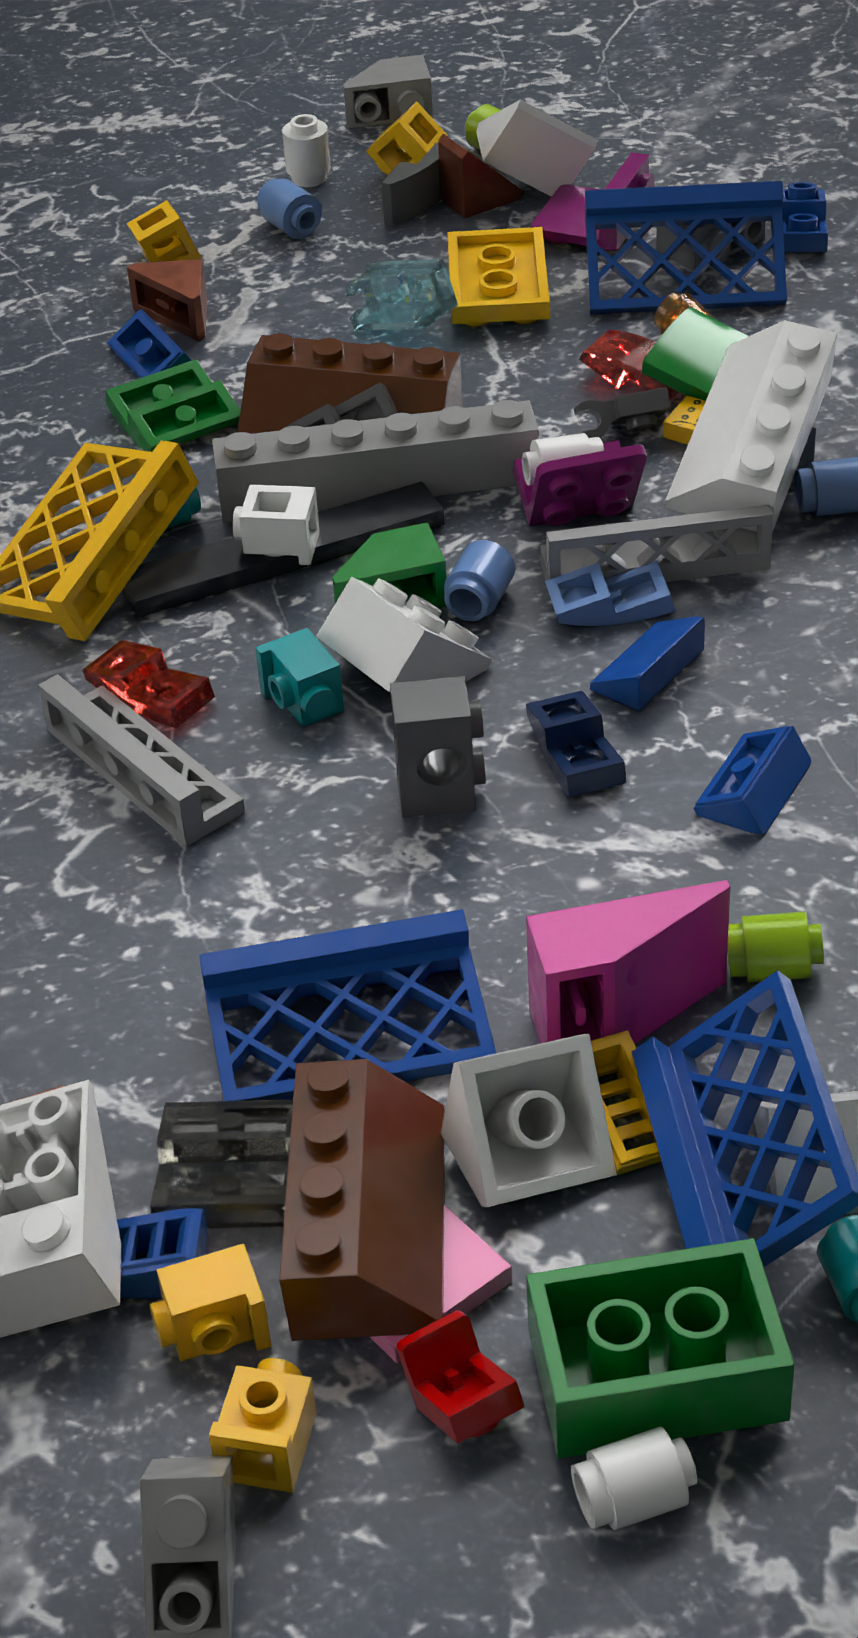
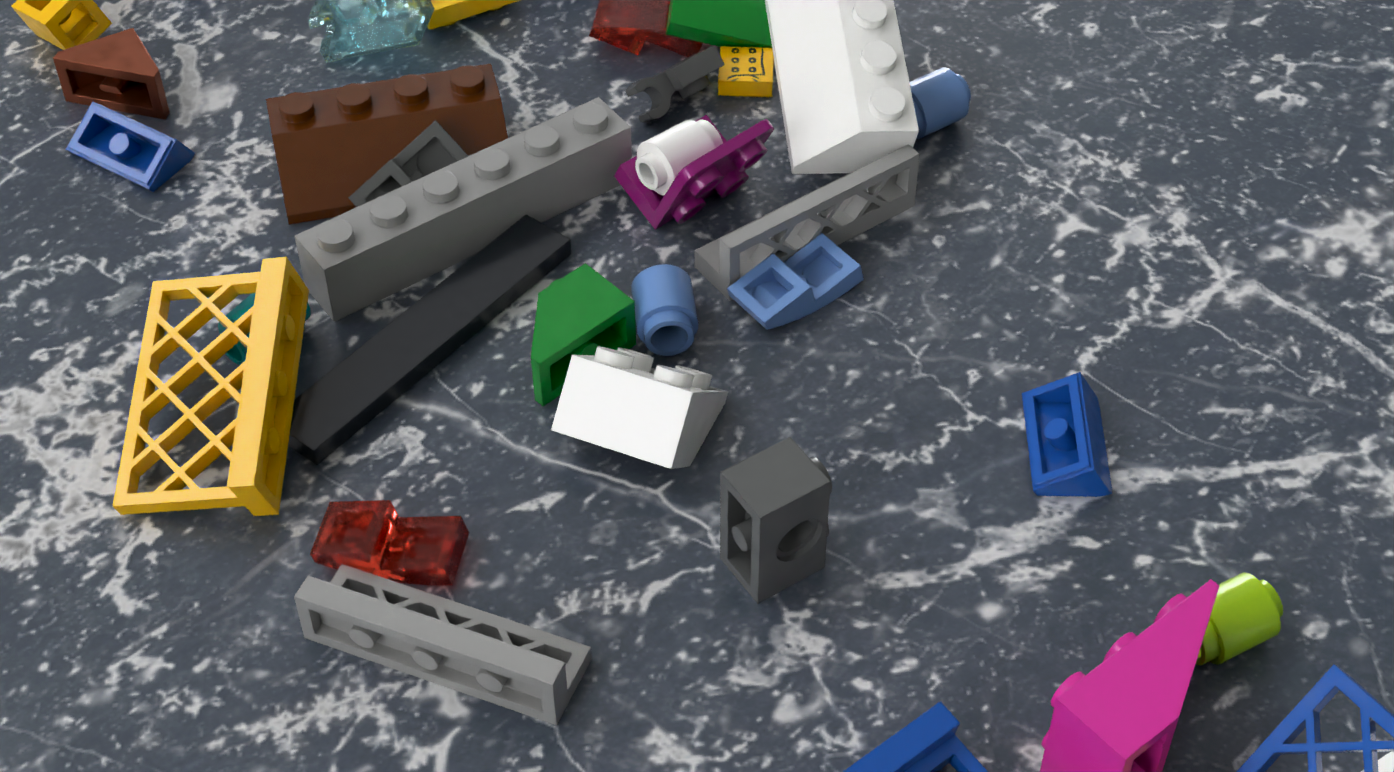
camera: 30 degrees left, 5 degrees up
green slope [105,359,241,452] -> none
white brick [233,484,320,565] -> none
teal brick [255,627,344,727] -> none
dark blue slope [526,690,627,797] -> none
blue slope [590,616,705,711] -> none

